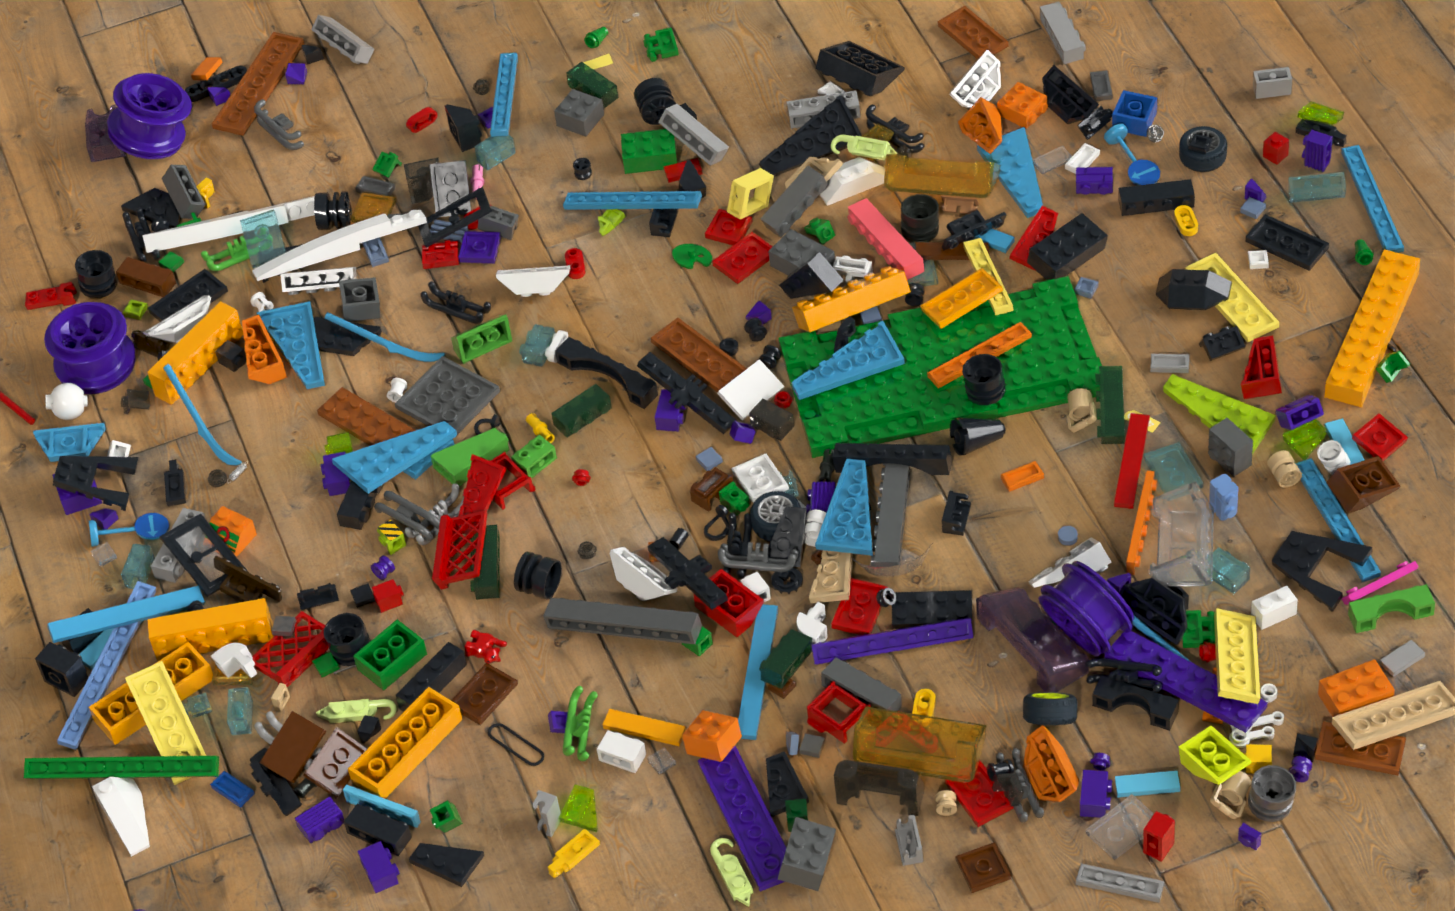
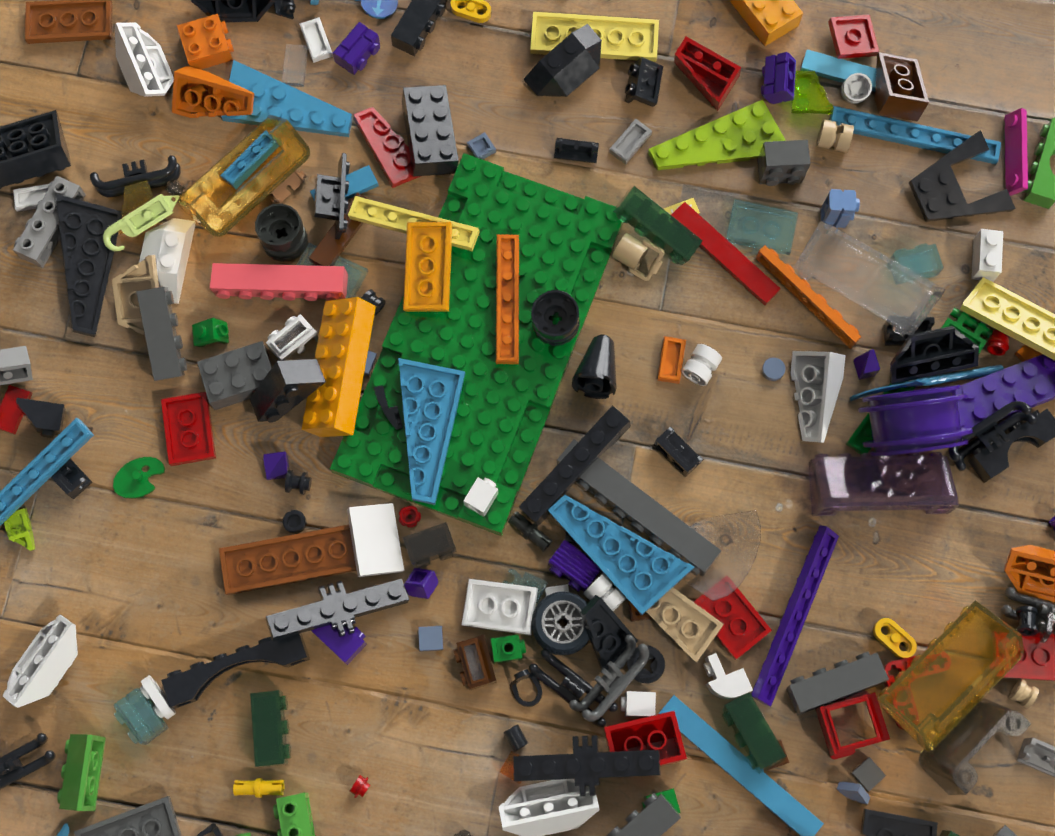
camera: 65 degrees left, 25 degrees up
red plate [565,248,586,279] -> none
red plate [705,209,753,245] -> none
light yellow window [727,168,774,220] -> none
black wheel [759,345,781,369] -> none
black bush [876,588,896,607] -> none
black plate [892,590,972,629] -> none
black wheel [1023,692,1077,725] -> none
none -> dark azure tile [220,130,281,189]
none -> white brick [463,477,498,517]
none -> black hinge [554,138,599,163]
none -> white wheel [681,344,722,386]

